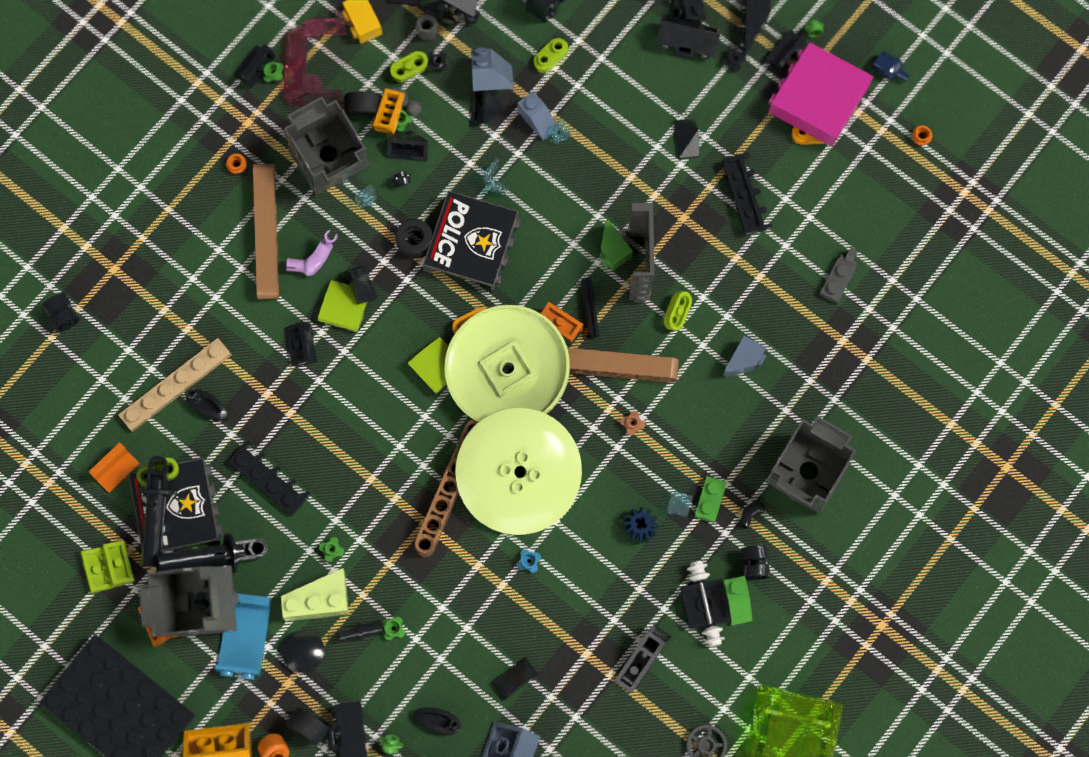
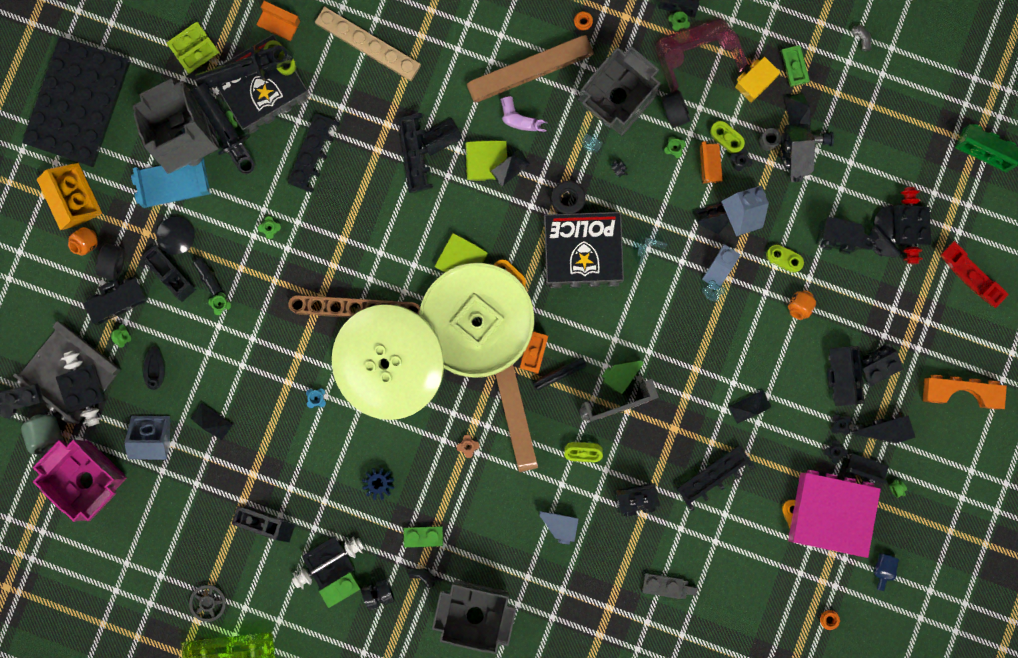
camera: 75 degrees right, 10 degrees up
black arm [186,389,228,422] -> none
yellowish green wedge [281,568,349,622] -> none
light orange slope [372,88,405,135] -> none
black slope [387,130,429,161] -> none
dark grey plate [388,88,422,116] -> none
clear light blue plate [667,491,693,518] -> none
none -> black slope [141,244,196,302]
none -> black hinge [398,113,433,193]
none -> black hinge [614,483,660,517]
none -> orange panel [700,141,722,183]
none -> orange head [788,290,816,320]
none -> black plate [824,440,848,464]

